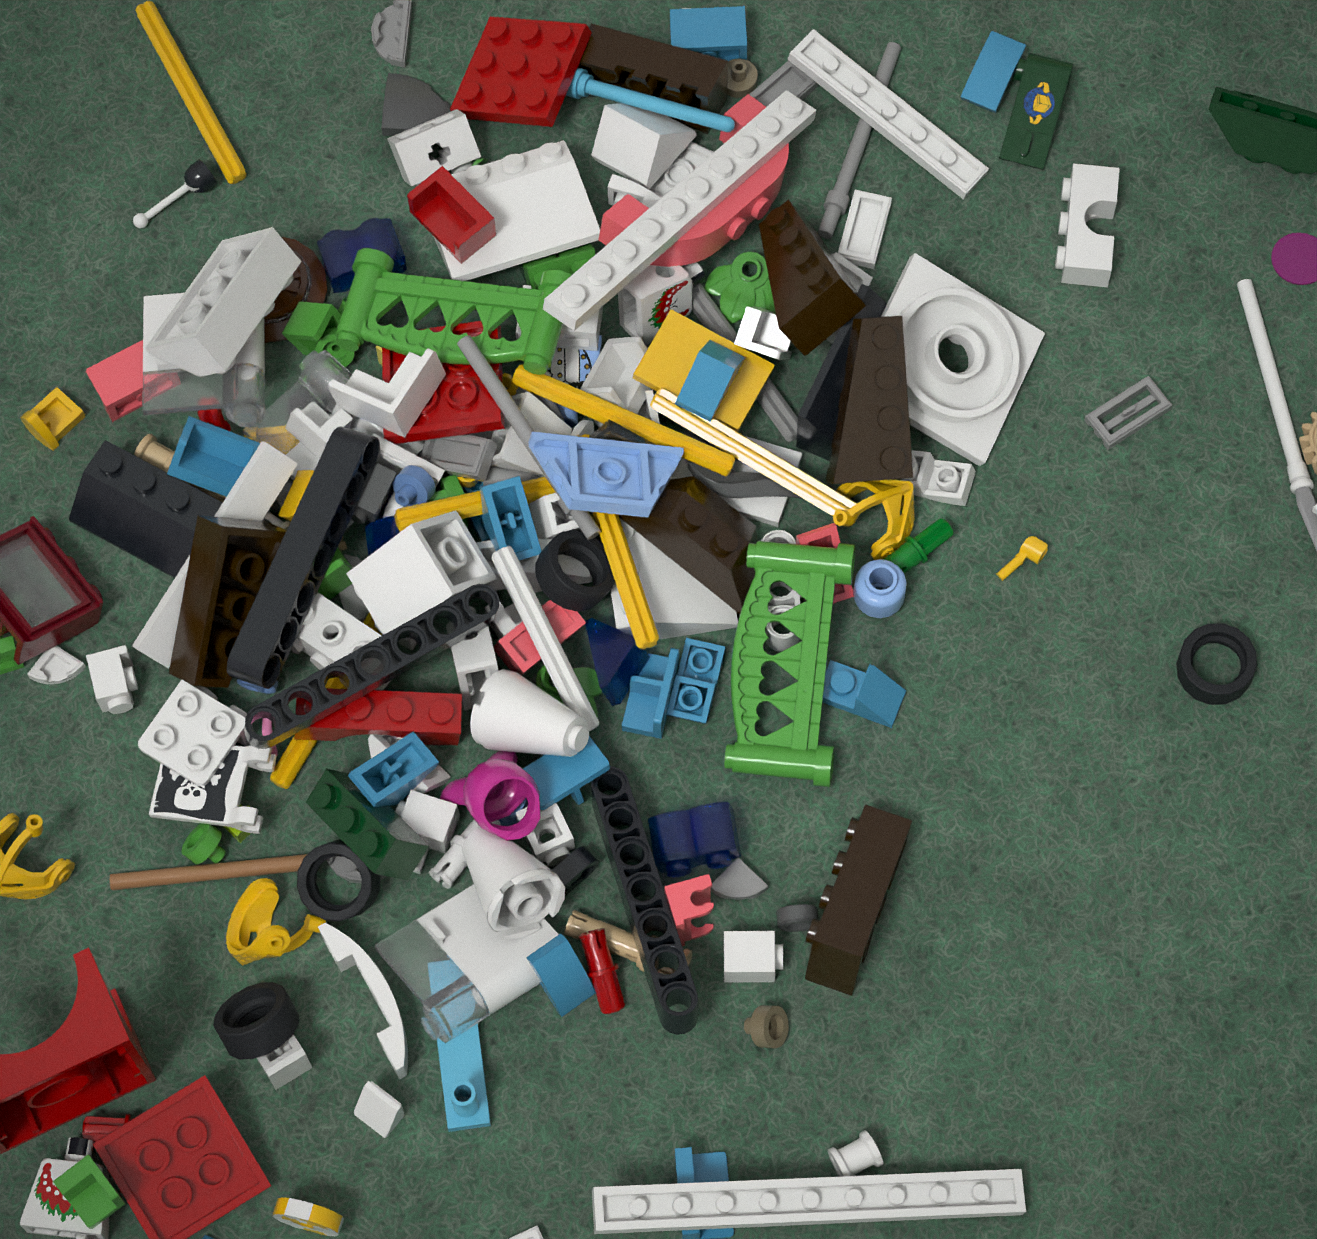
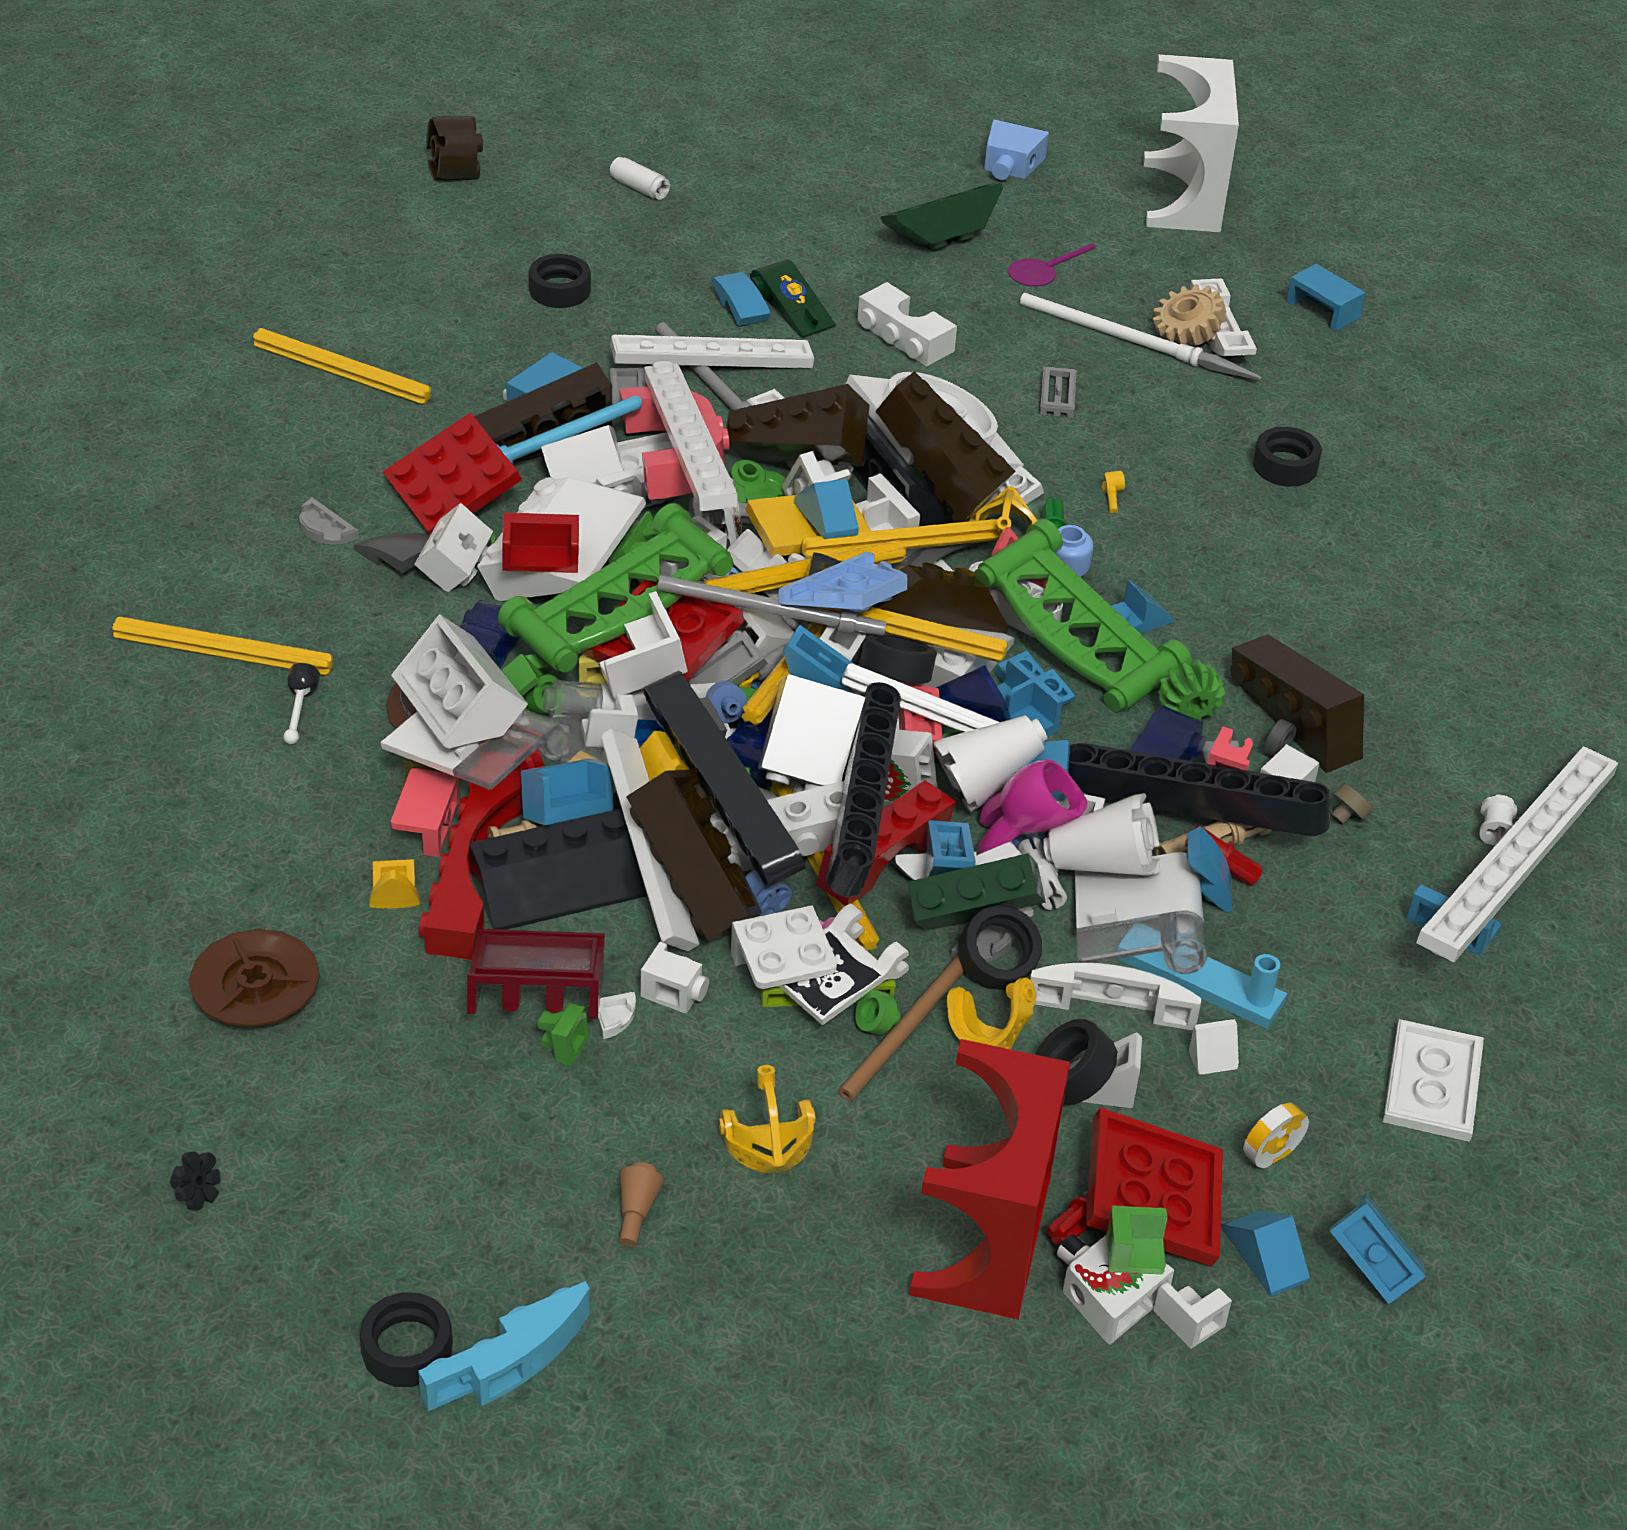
camera: 55 degrees left, 25 degrees down
none -> red arch [419,754,523,960]
none -> white panel [856,473,920,531]
none -> bright green gear [1158,659,1225,725]

